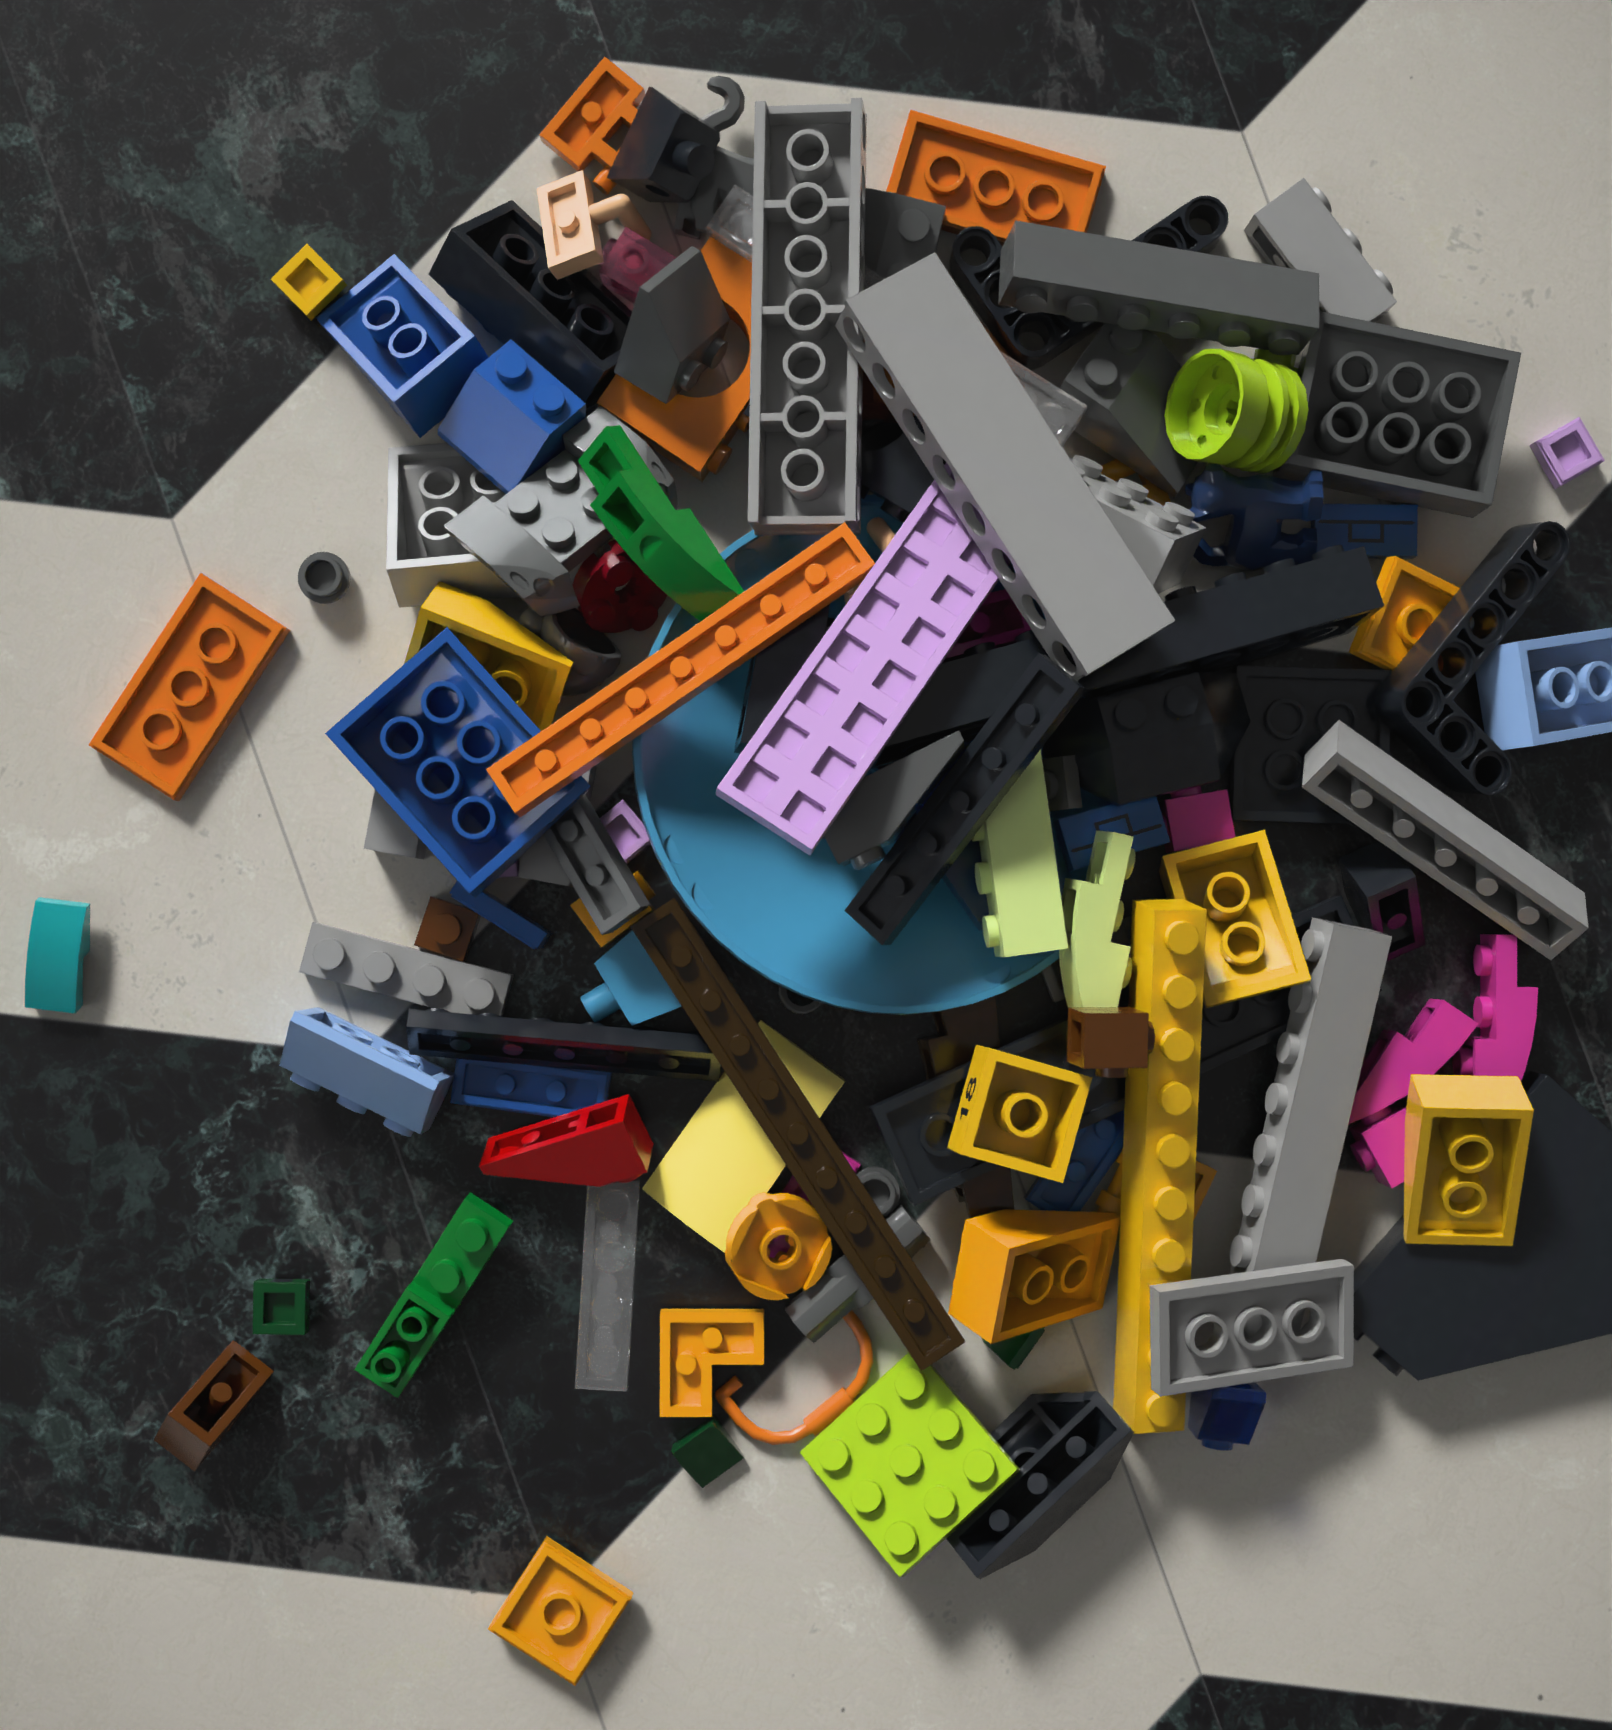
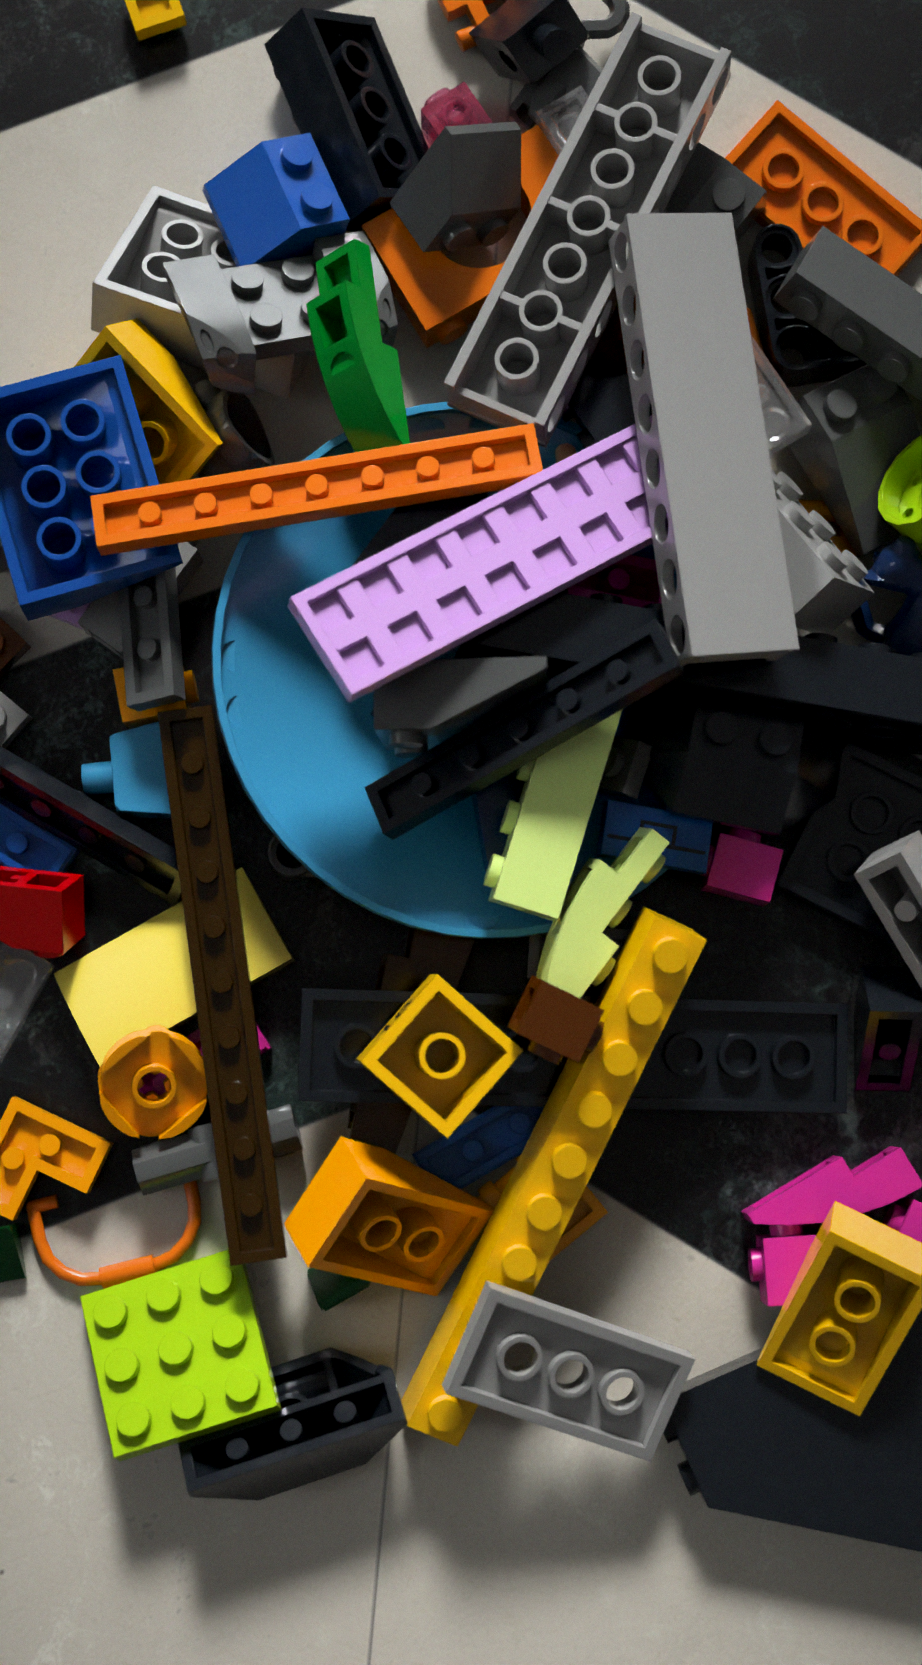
camera: 20 degrees right, 5 degrees down
dark grey plate [298,552,351,604] -> none
blue slope [316,254,488,438] -> none
blue tile [449,881,553,949] -> none
light nougat plate [537,170,651,280] -> none
dark red plate [572,540,668,633] -> none
lavender tile [600,799,651,864] -> none
dark grey plate [856,1166,900,1217] -> none
yellow slope [1159,830,1311,1008] -> none
clear blue slope [1188,1382,1266,1451] -> none
light grey brick [1230,917,1392,1338] -> none

